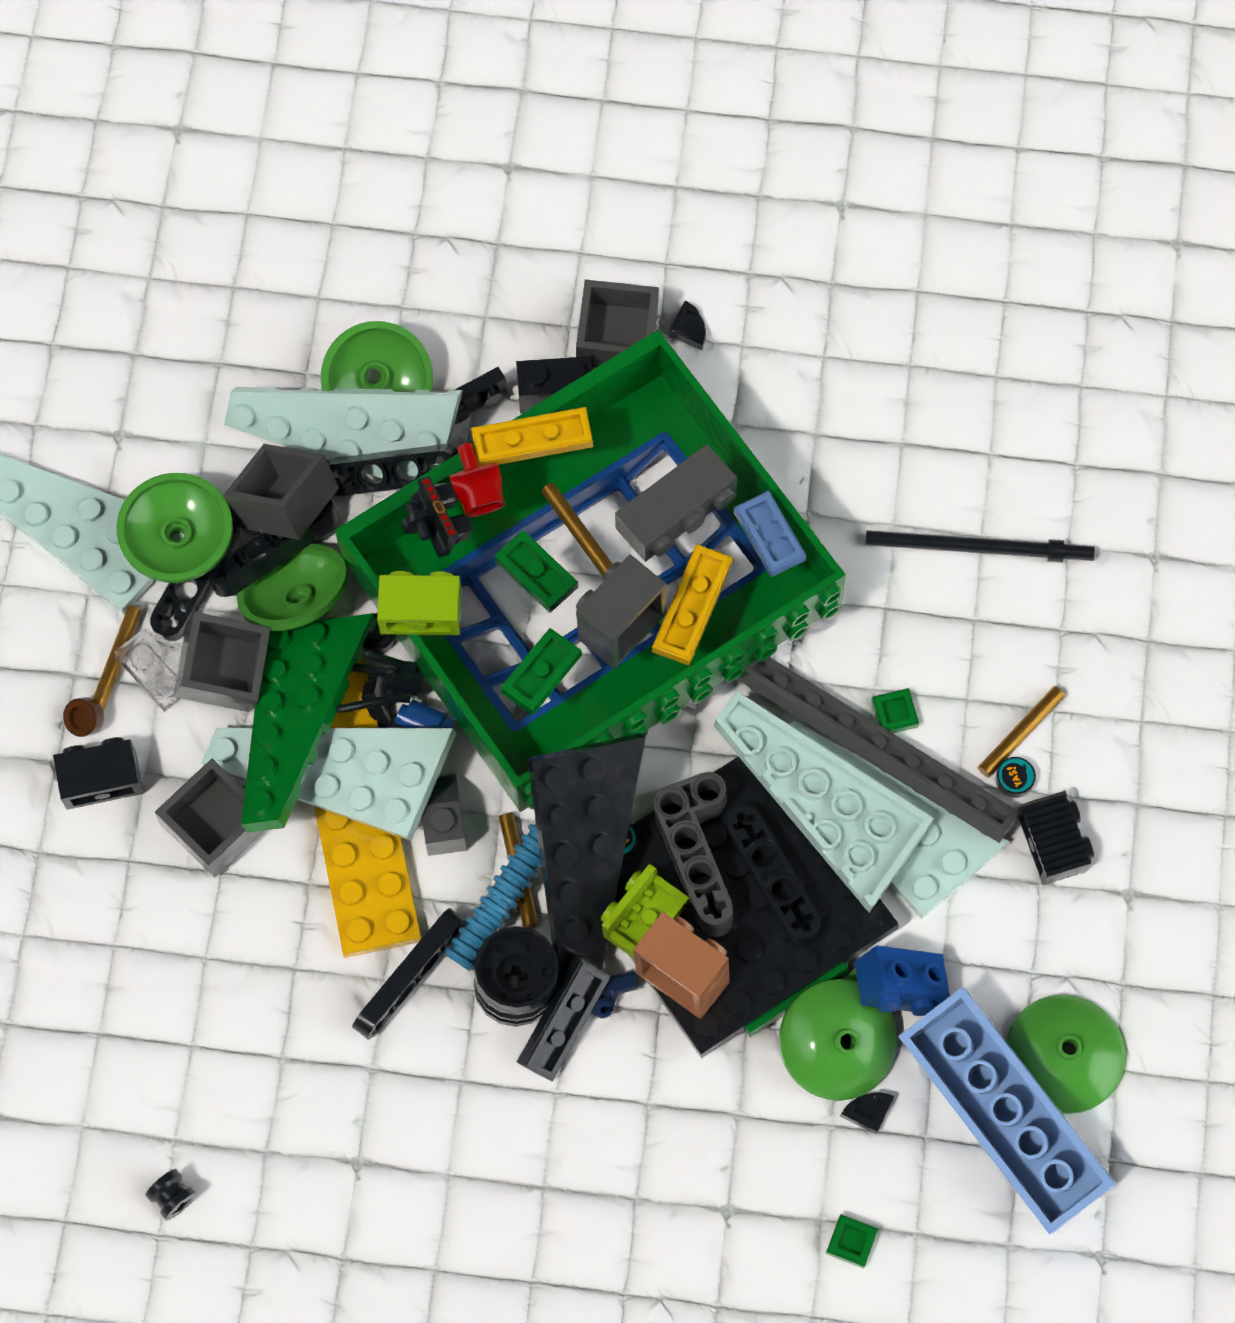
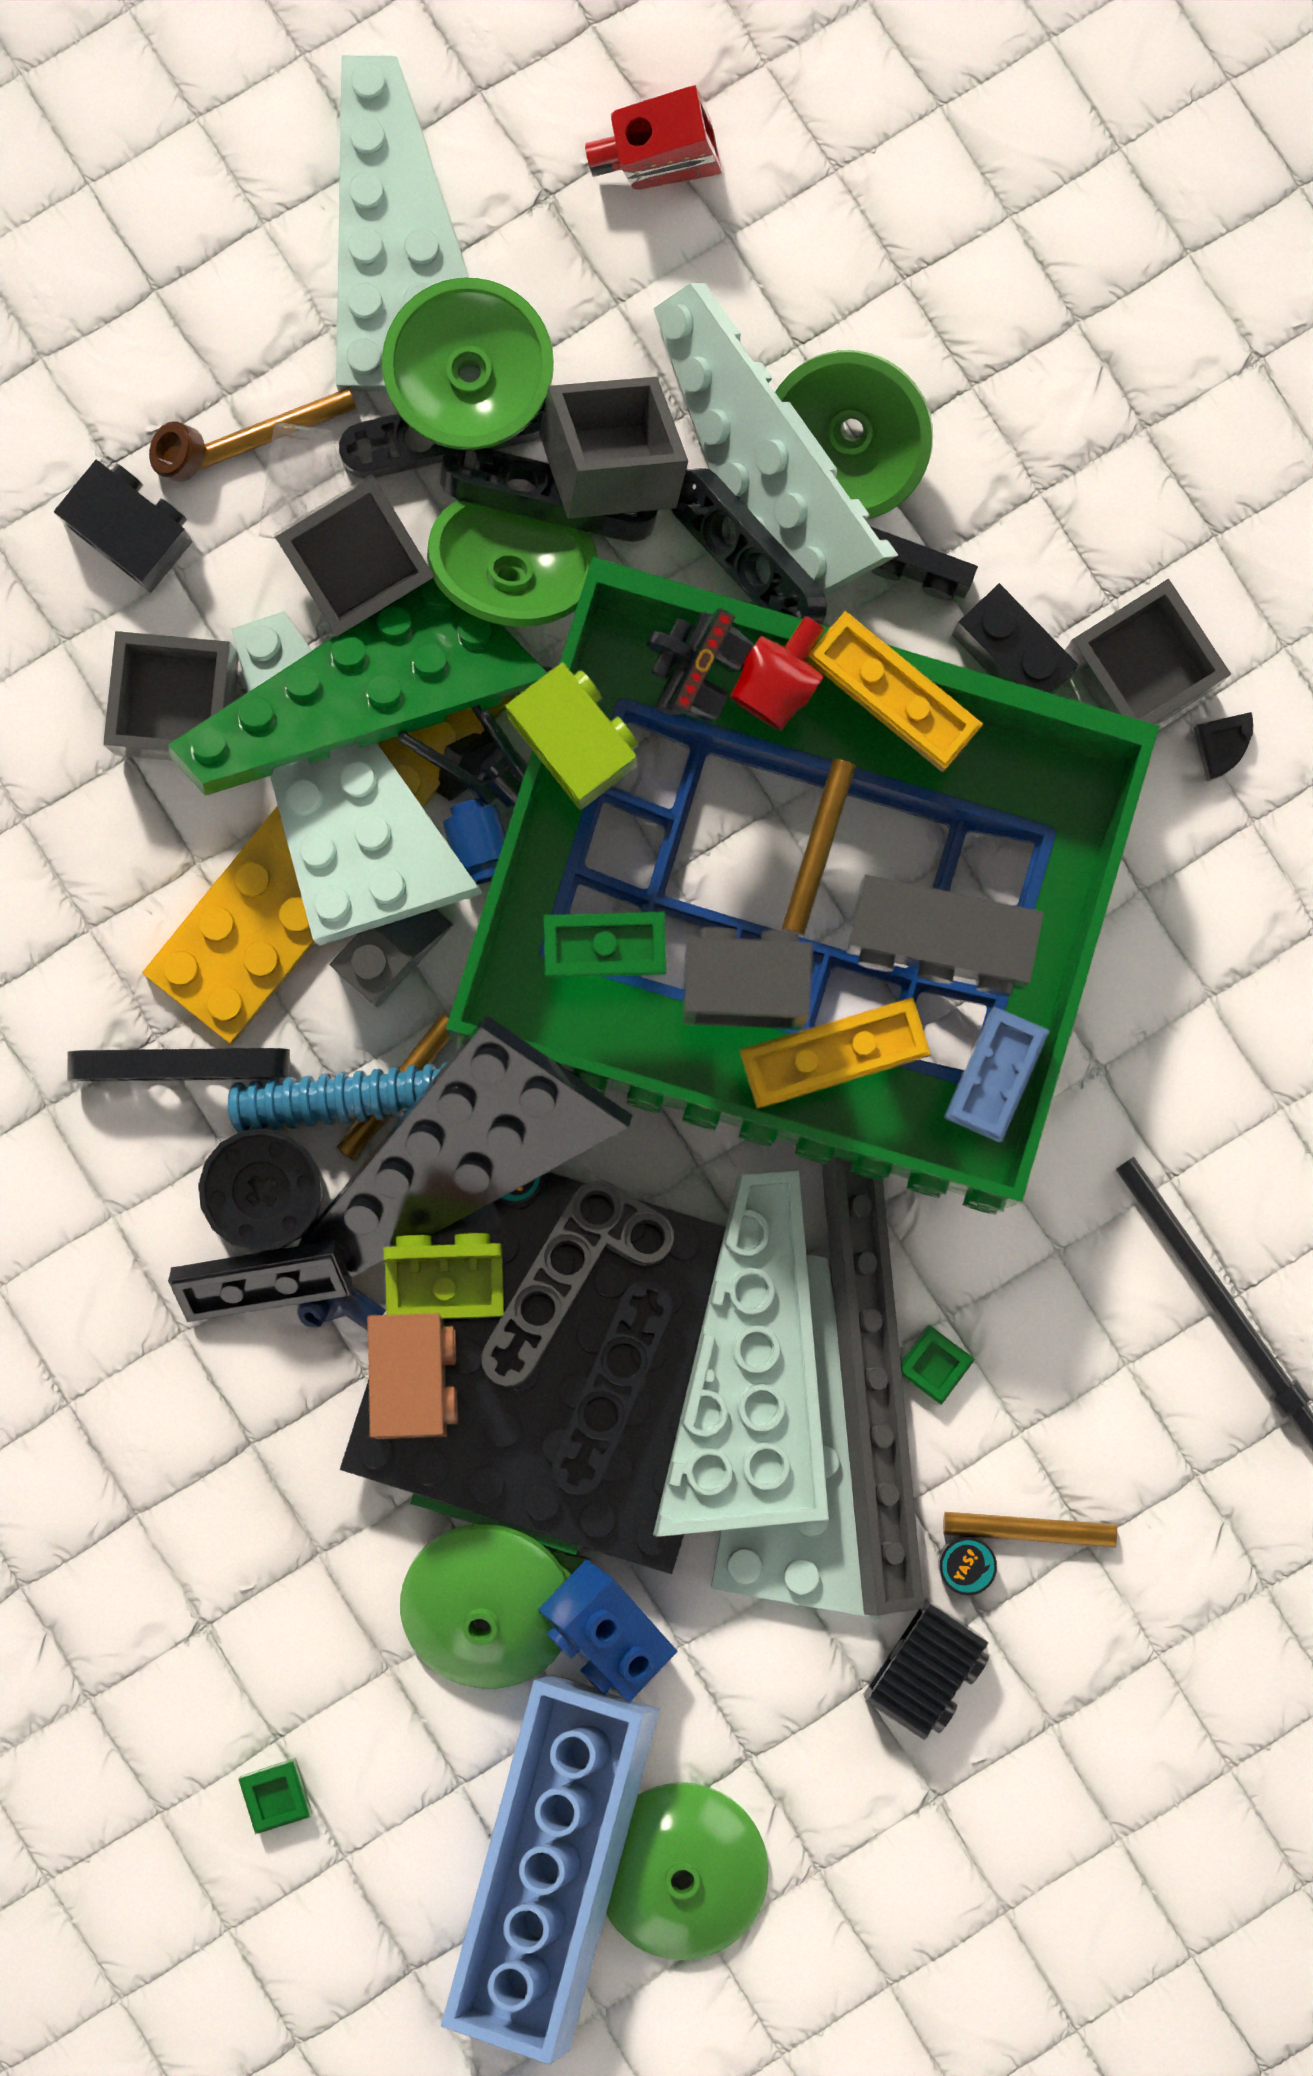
camera: 50 degrees right, 15 degrees up
green plate [494,530,579,613] -> none
black tile [840,1092,895,1134] -> none
none -> red torso [585,85,722,190]

